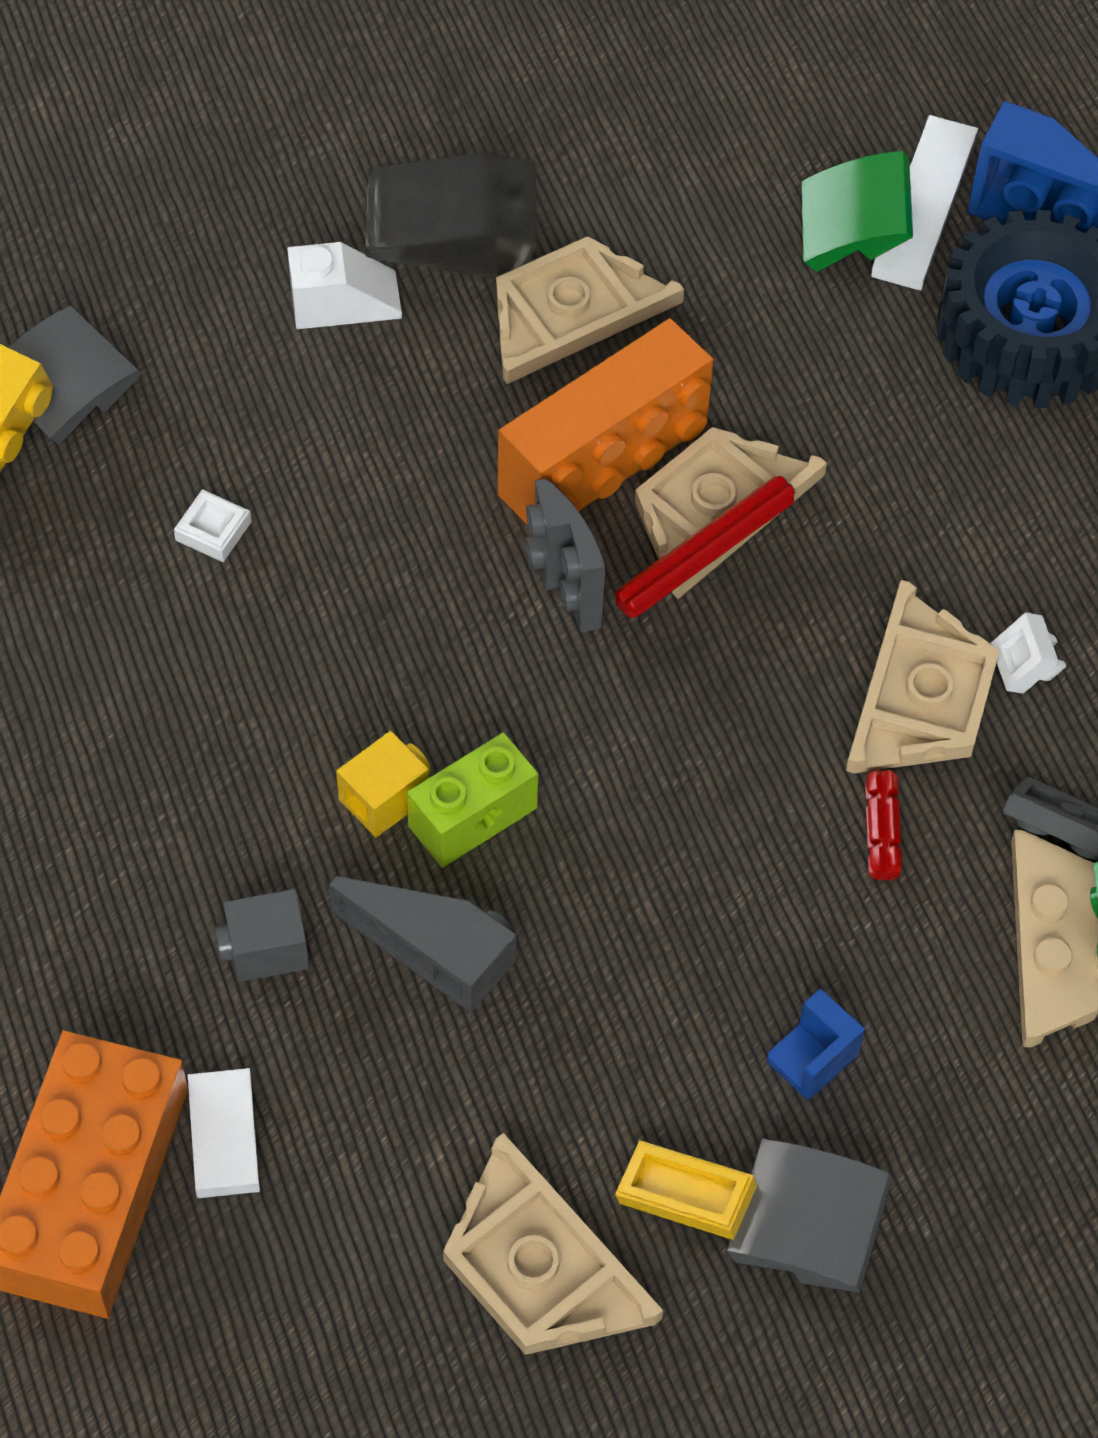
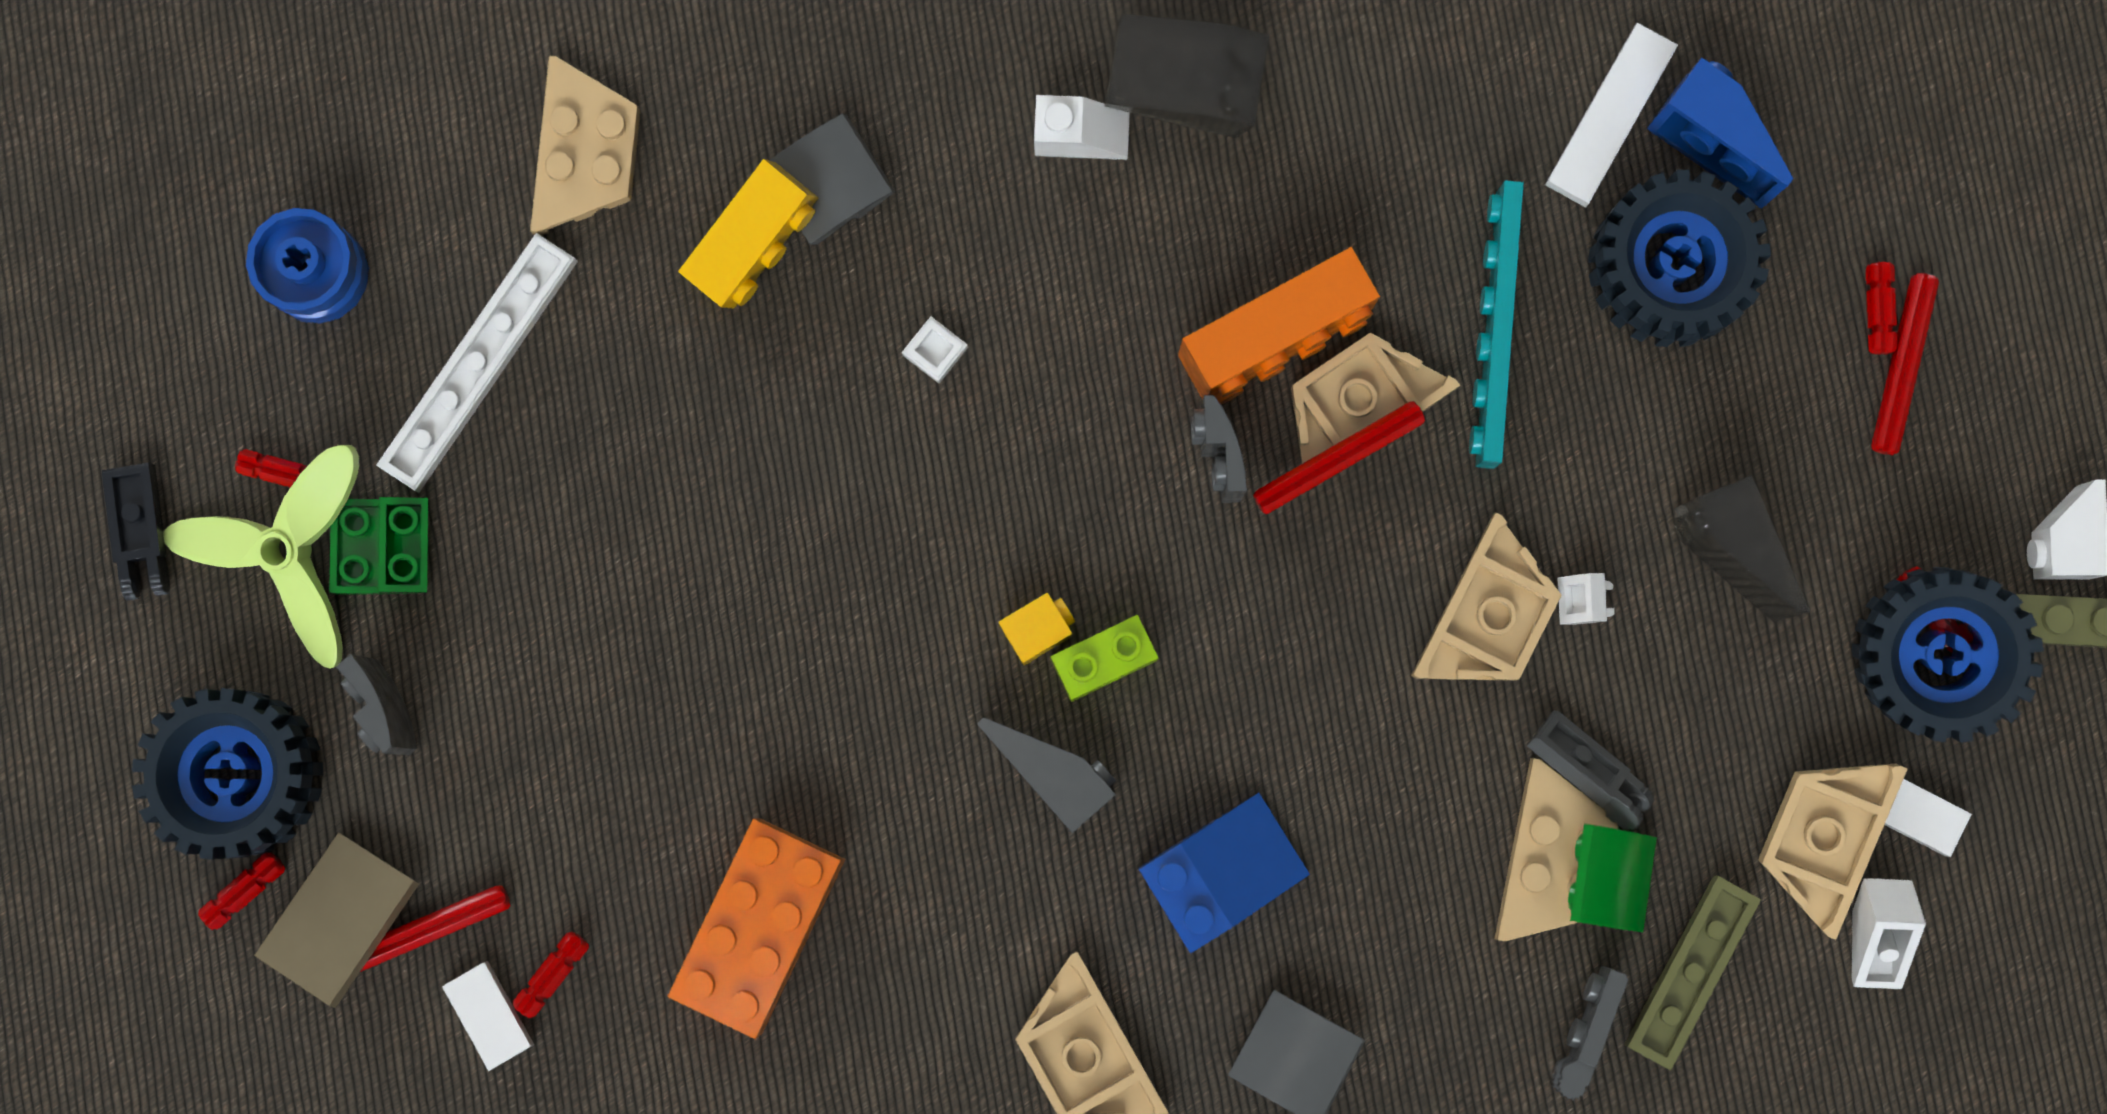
camera: 15 degrees right, 25 degrees up
white tile [188,1068,260,1198] -> none
dark grey brick [215,889,309,982] -> none
tan wing [496,236,684,384] -> none
yellow tile [615,1140,757,1240] -> none
blue panel [767,988,865,1101] -> none
green slope [802,151,913,272] -> none
red axle [865,770,902,881] -> none
none -> blue slope [1137,793,1310,953]
none -> teal plate [1469,180,1524,469]

